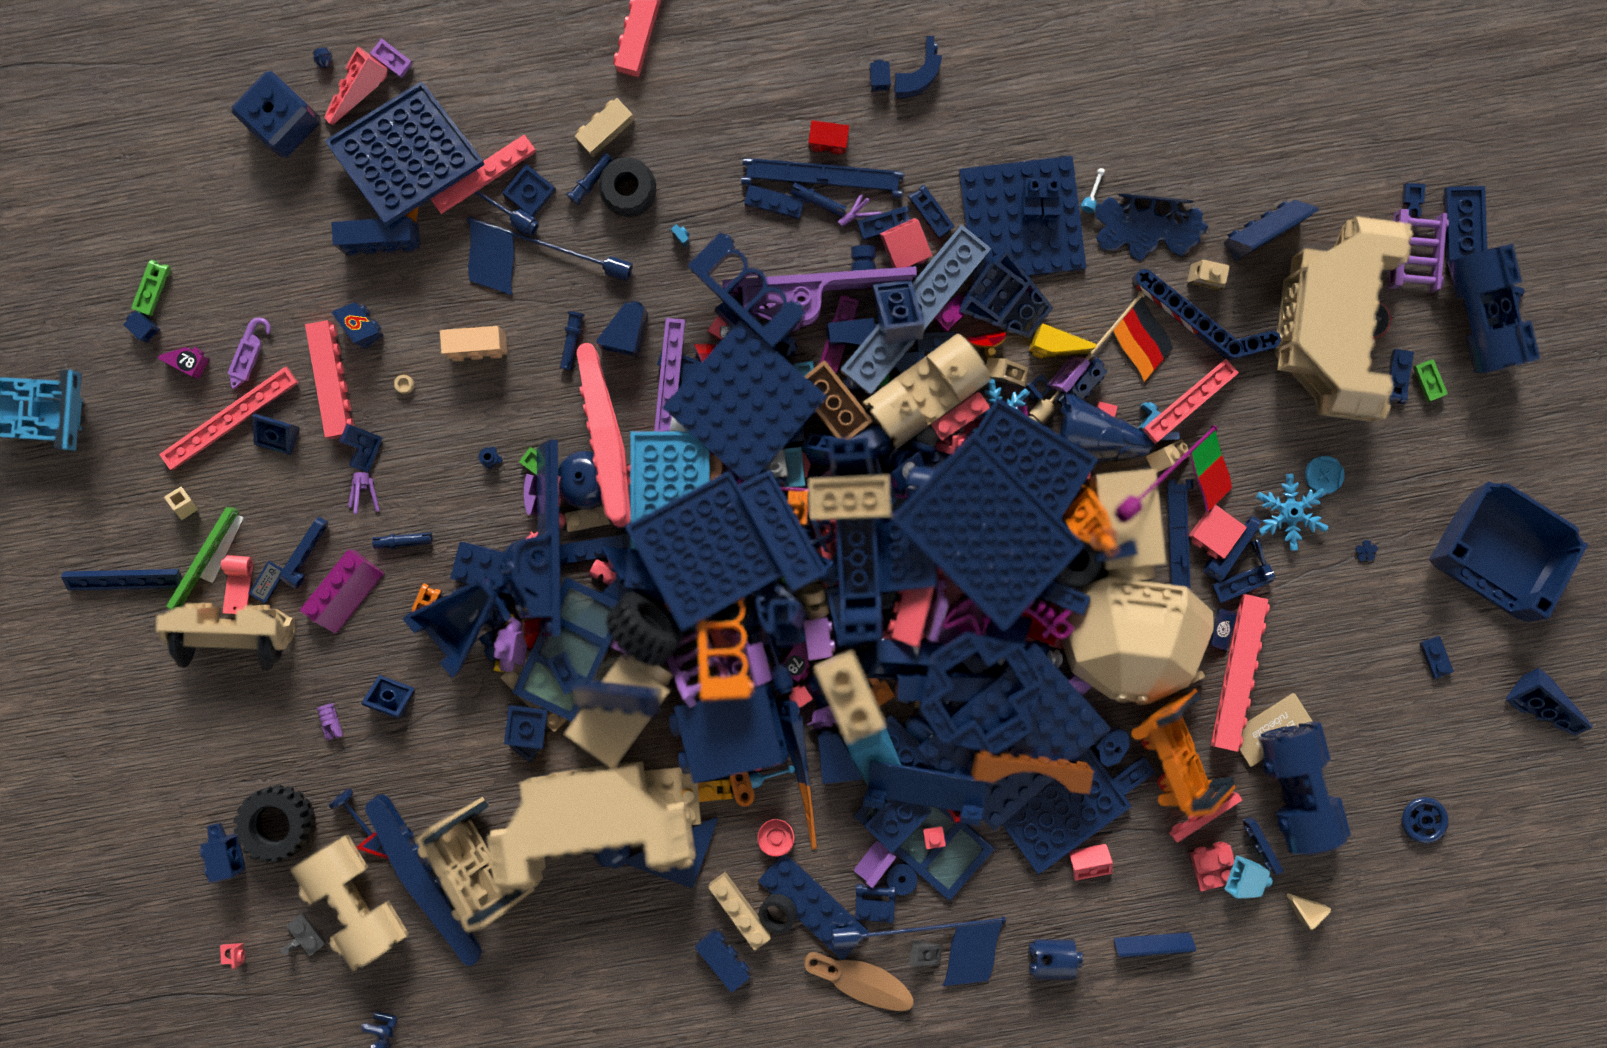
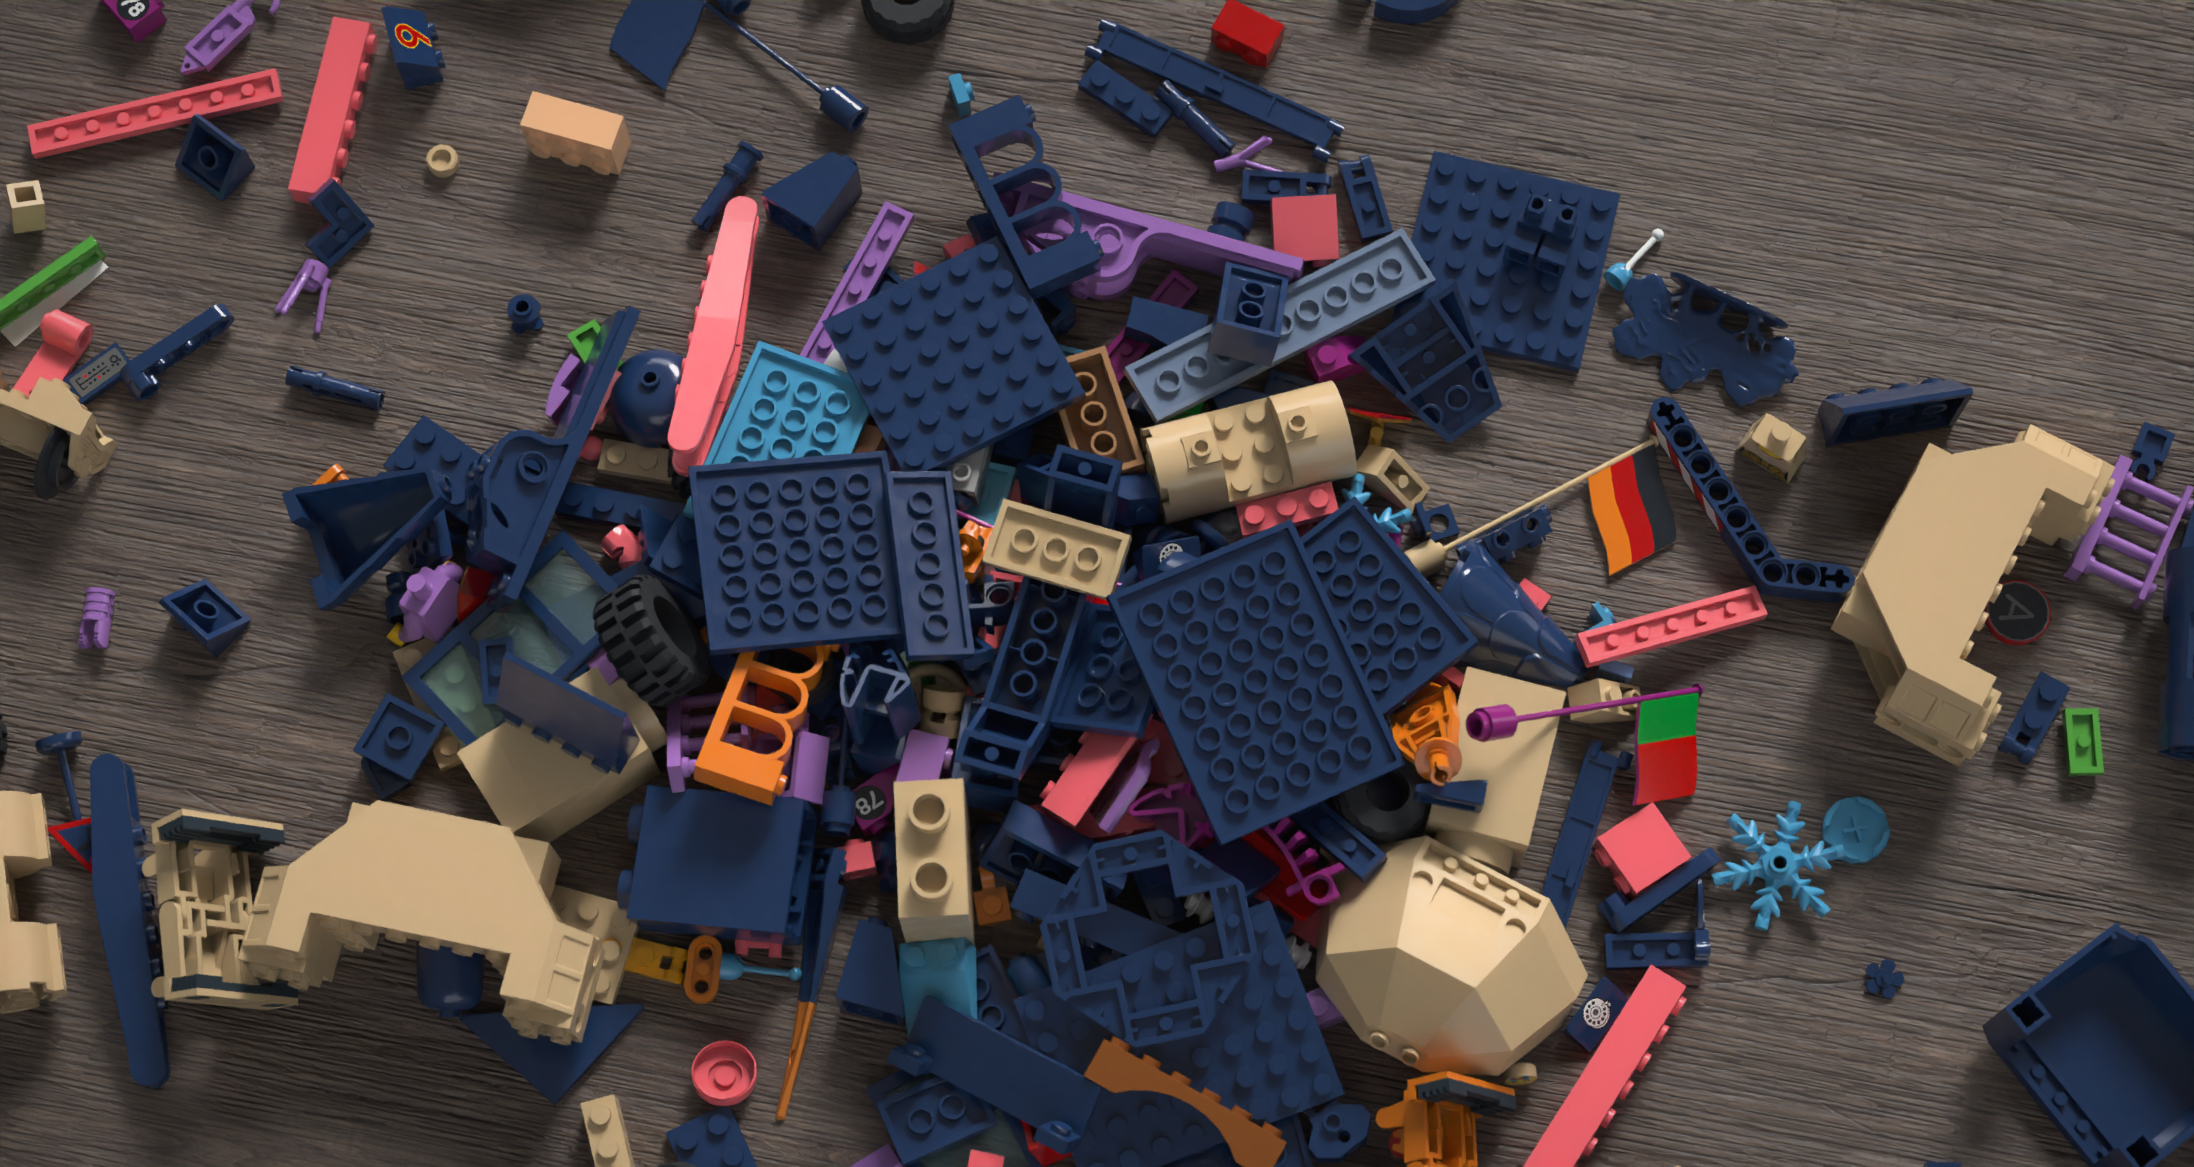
camera: 20 degrees right, 15 degrees down
magenta slope [300,549,384,633] -> none
medium lavender hinge [807,706,839,730] -> none
yellow slope [1029,323,1097,358] -> none
medium lavender plate [1048,356,1091,392] -> none

